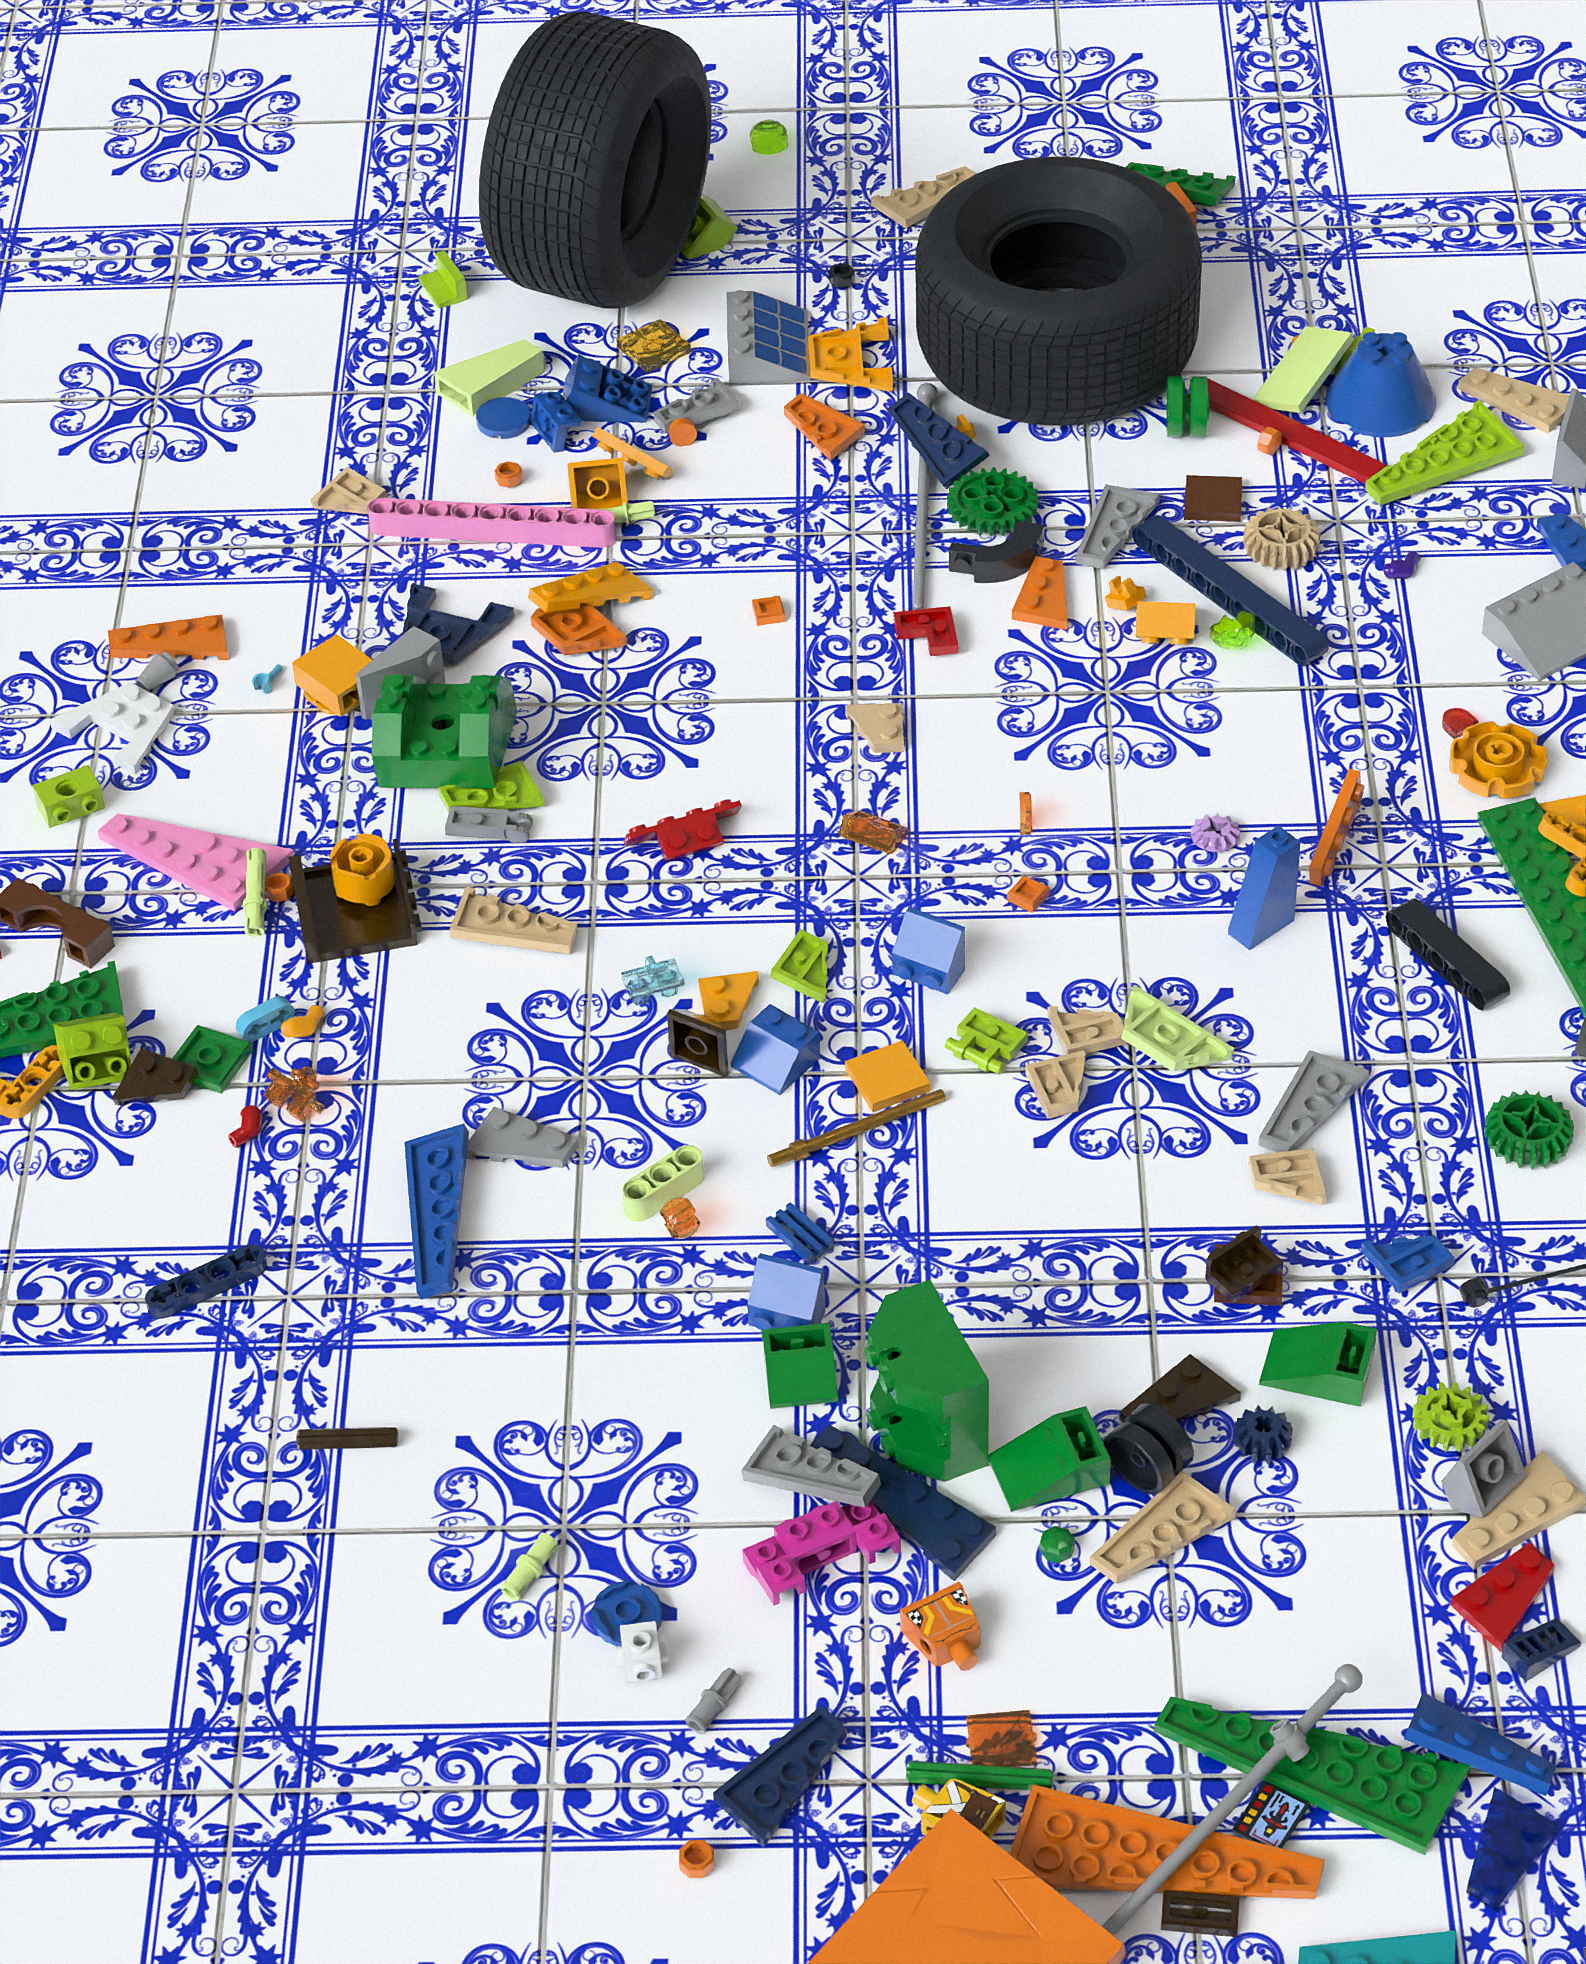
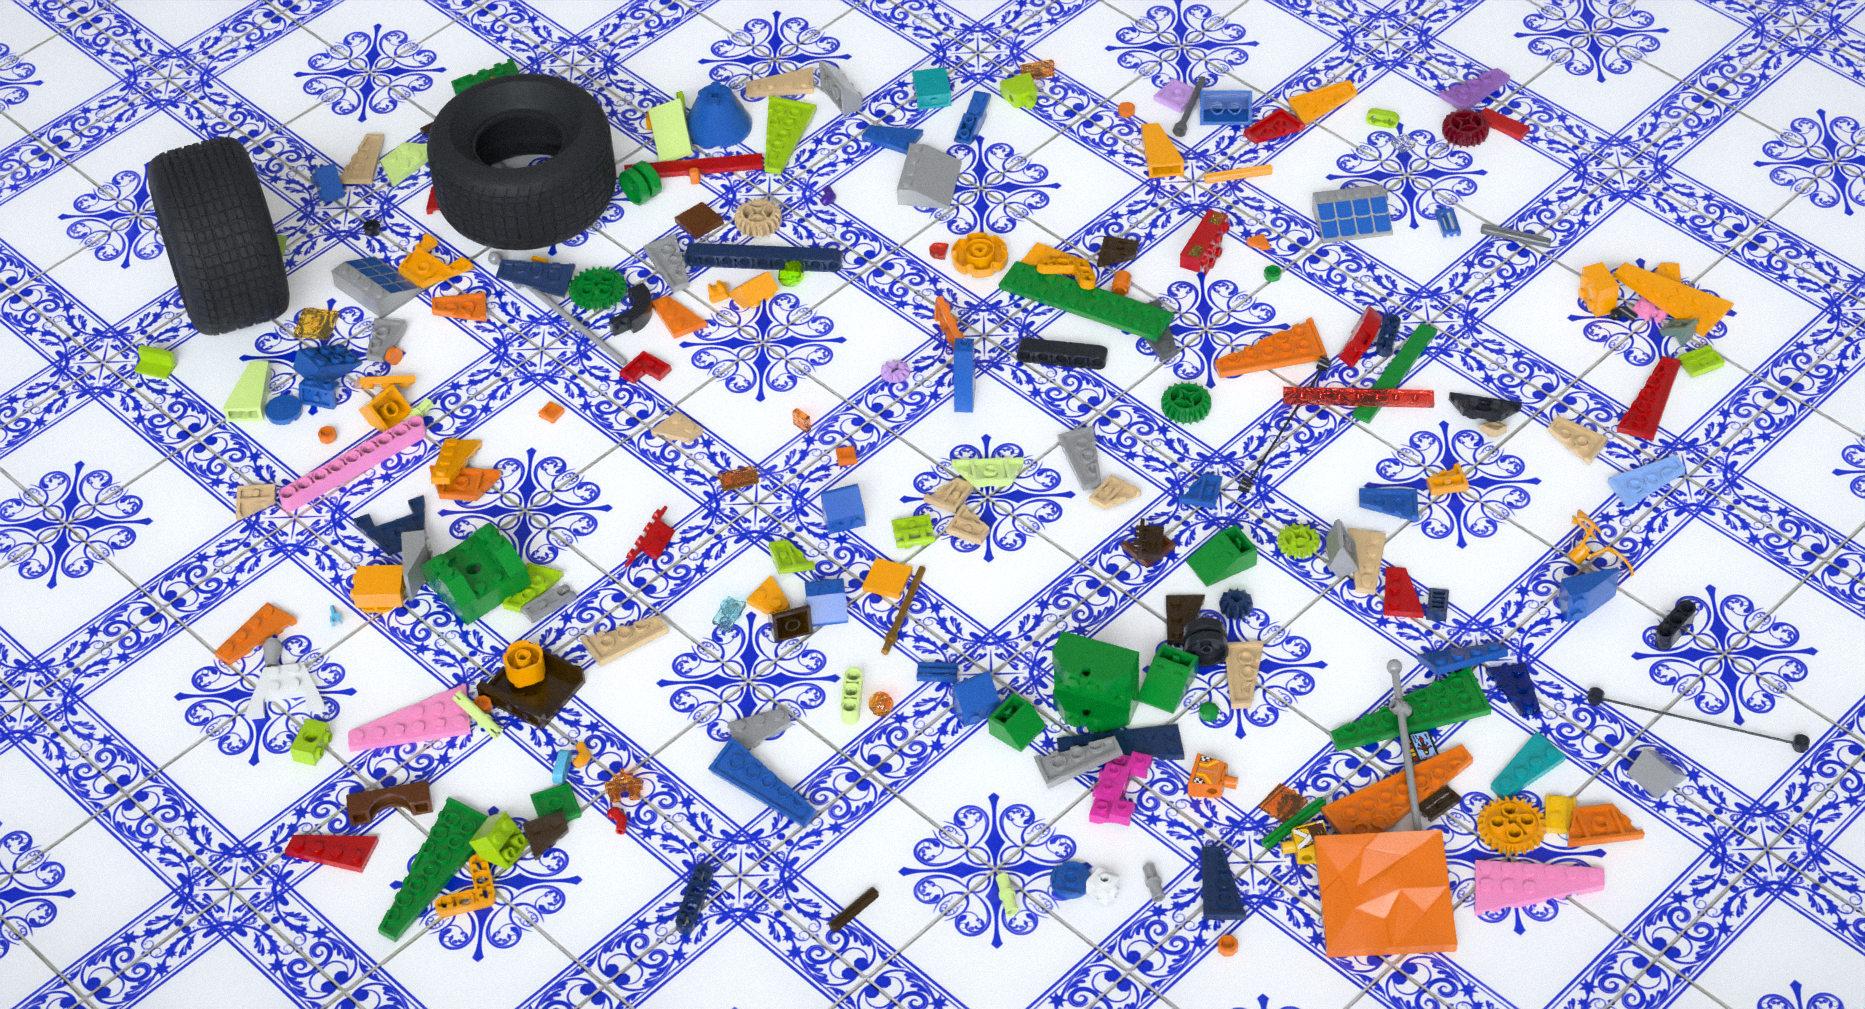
camera: 45 degrees left, 0 degrees up
none -> blue brick [310,163,345,204]

